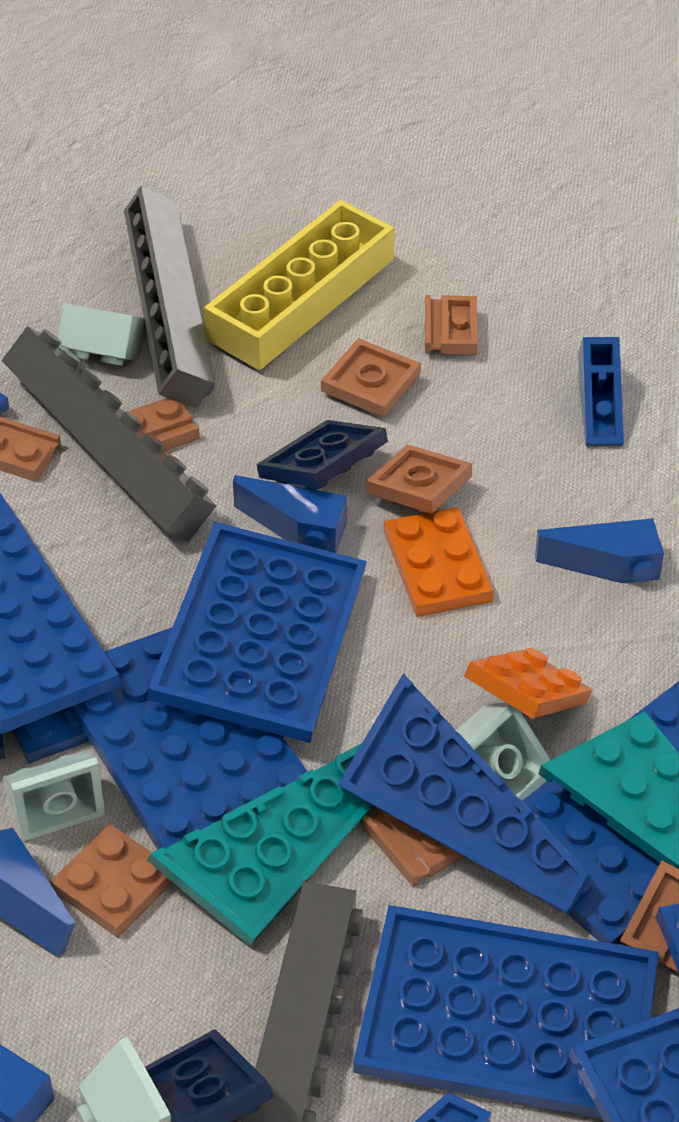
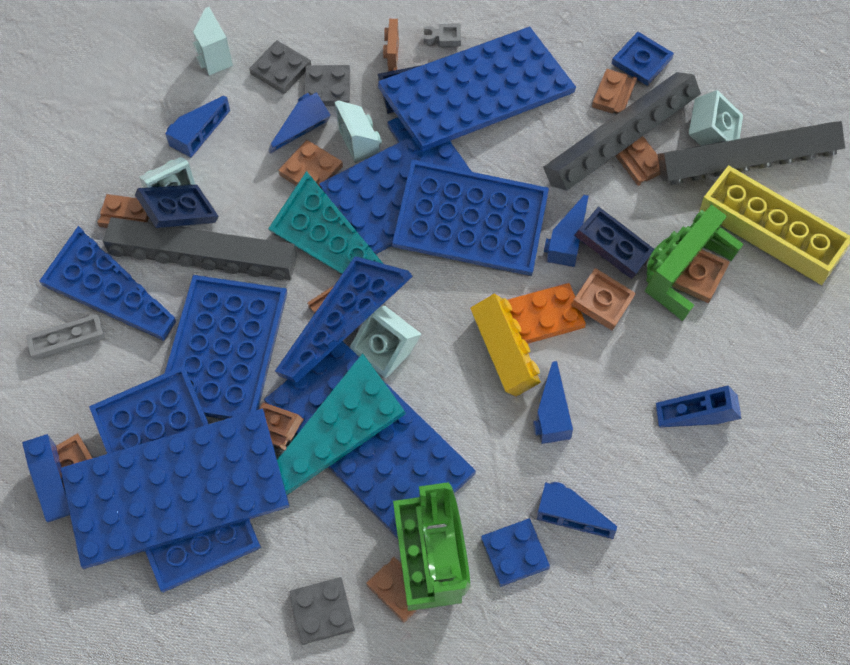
camera: 90 degrees right, 15 degrees up
nougat plate [425,295,478,355] -> none
orange plate [464,648,593,719] -> none
none -> yellow brick [470,293,541,397]
none -> bright green piece [644,204,743,321]

